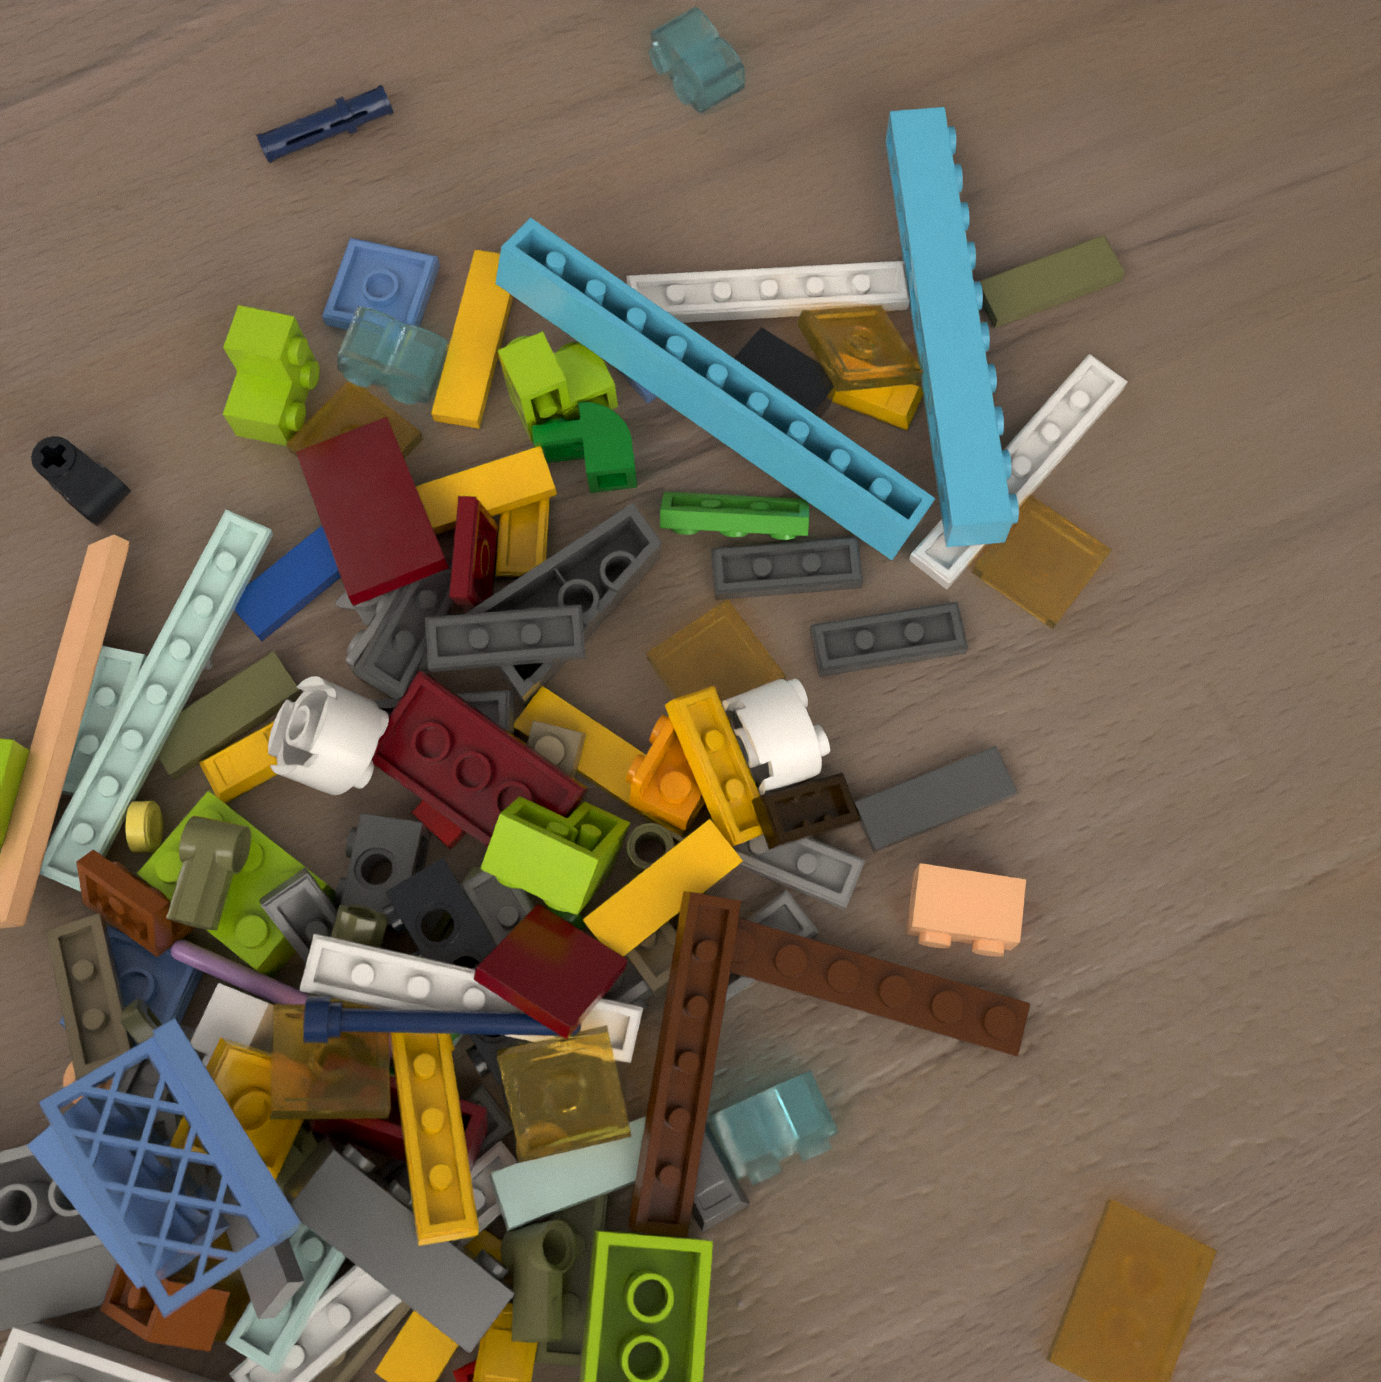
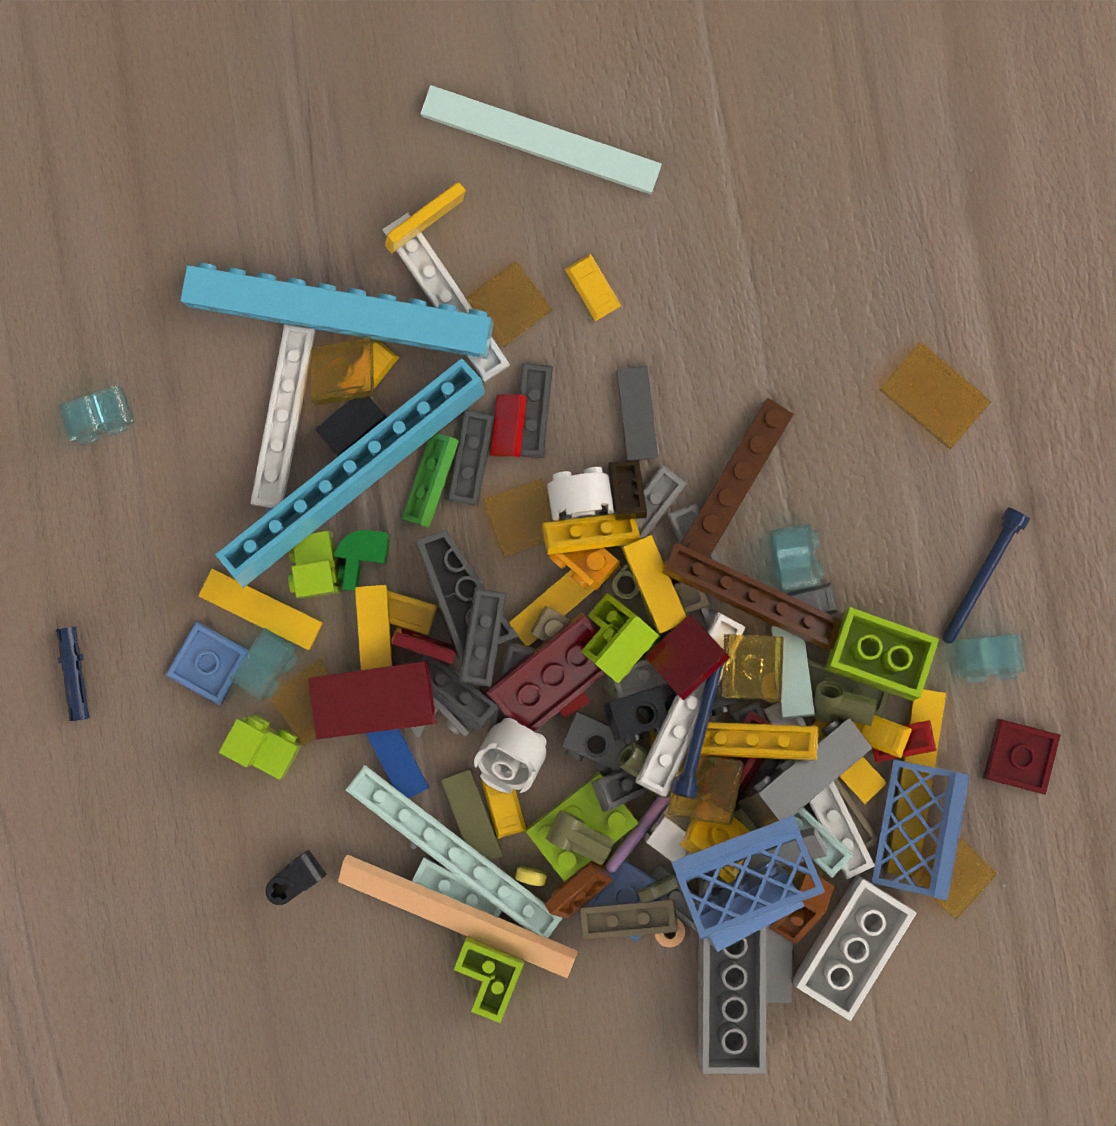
camera: 70 degrees left, 15 degrees up
light nougat brick [906,863,1026,957] -> none
olive tile [980,235,1125,328] -> none
none -> yellow tile [385,182,466,254]
none -> light aqua tile [420,85,662,195]
none -> red tile [490,394,527,458]
none -> yellow tile [564,254,621,322]

